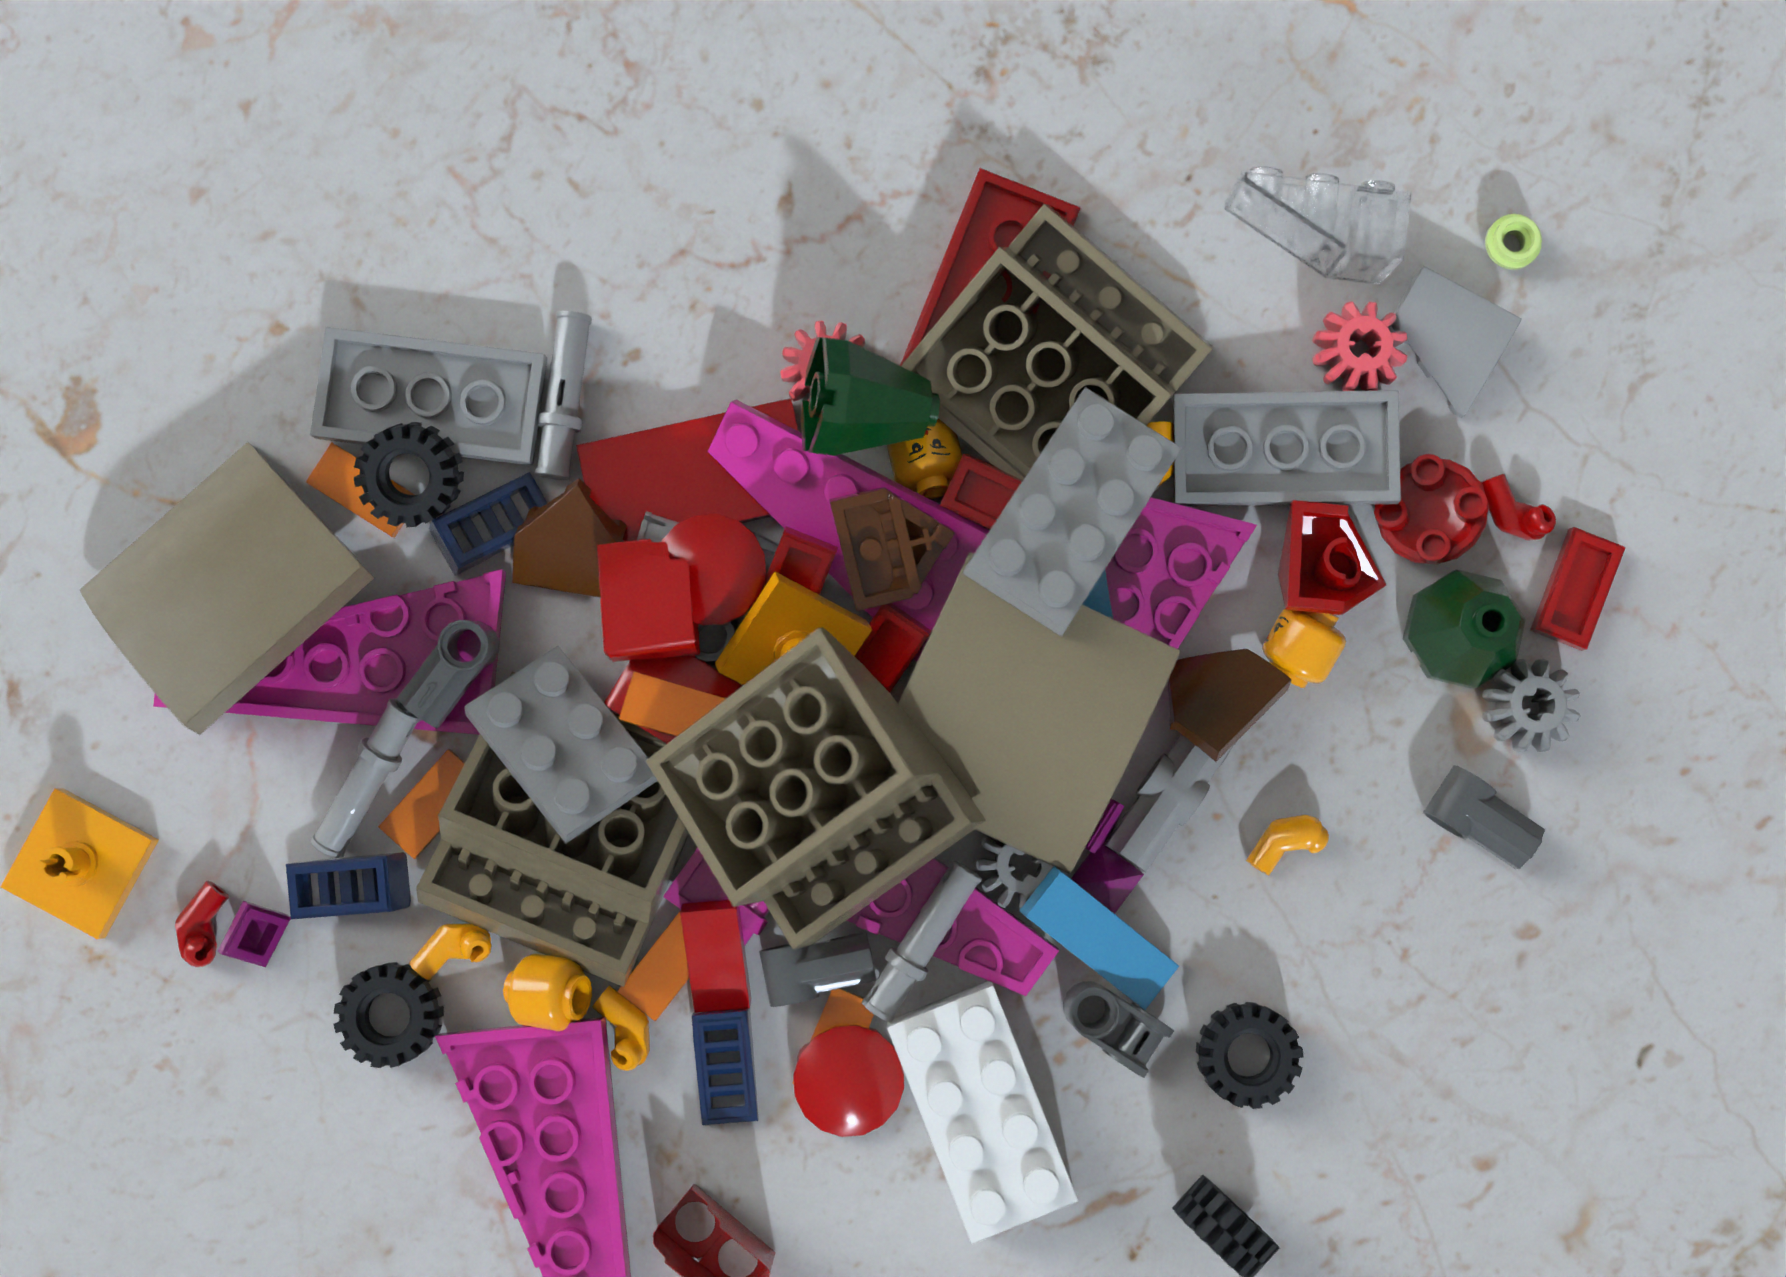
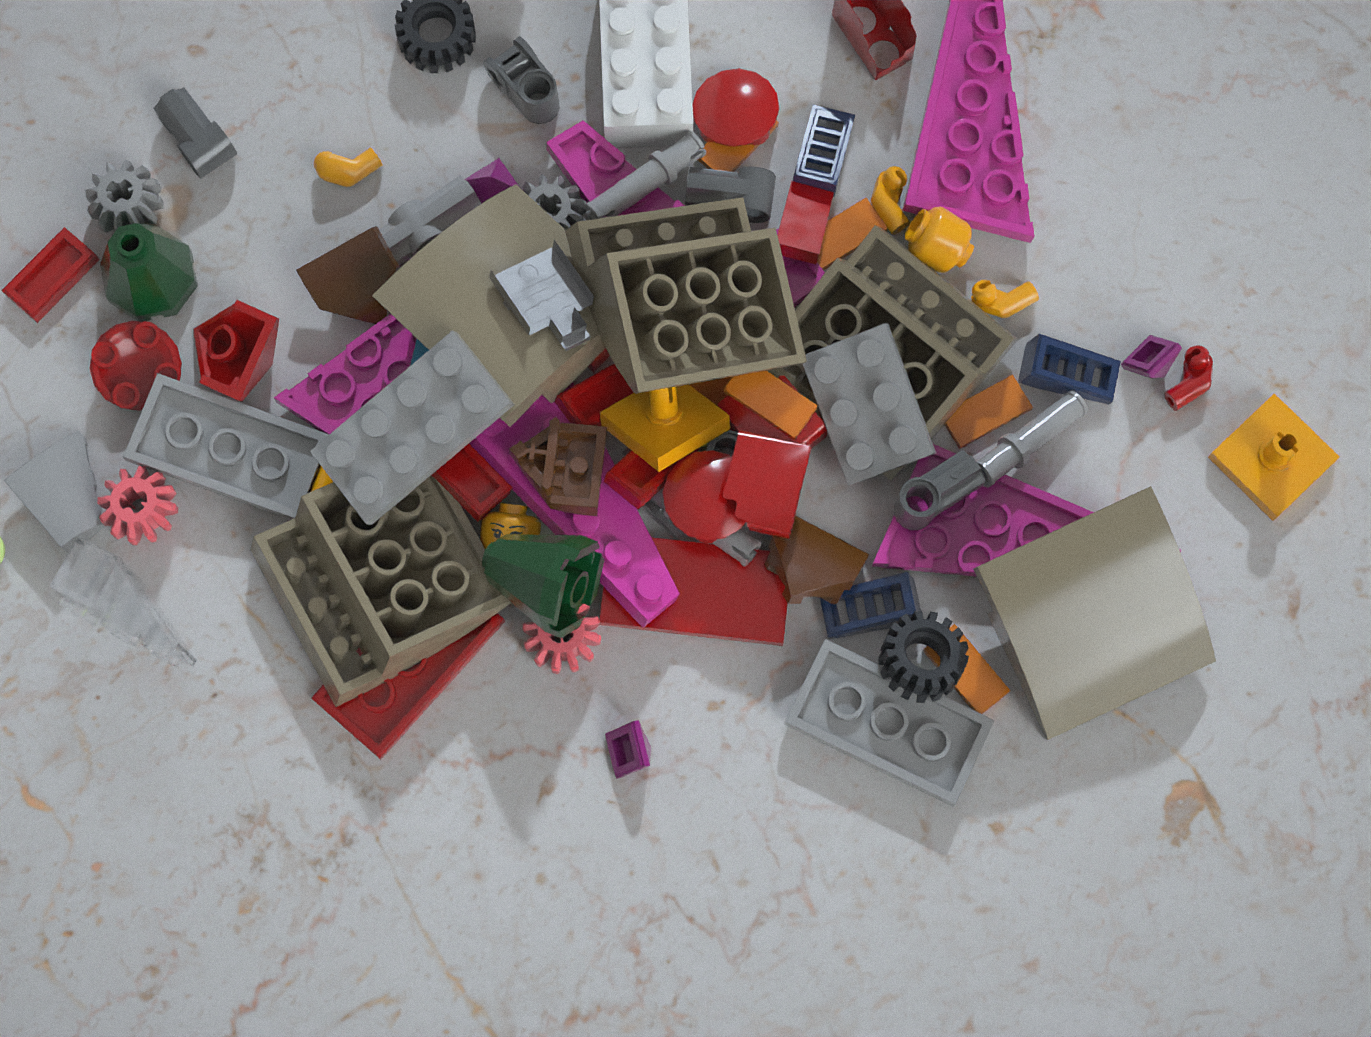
camera: 165 degrees left, 10 degrees down
black tyre [333,962,444,1068] -> none
light grey pin [535,311,592,480] -> none
dark azure tile [1019,867,1179,1010] -> none
light orange head [1262,609,1346,688] -> none
red arm [1481,474,1556,541] -> none
none -> piece [489,239,594,351]
none -> magenta slope [605,720,651,779]

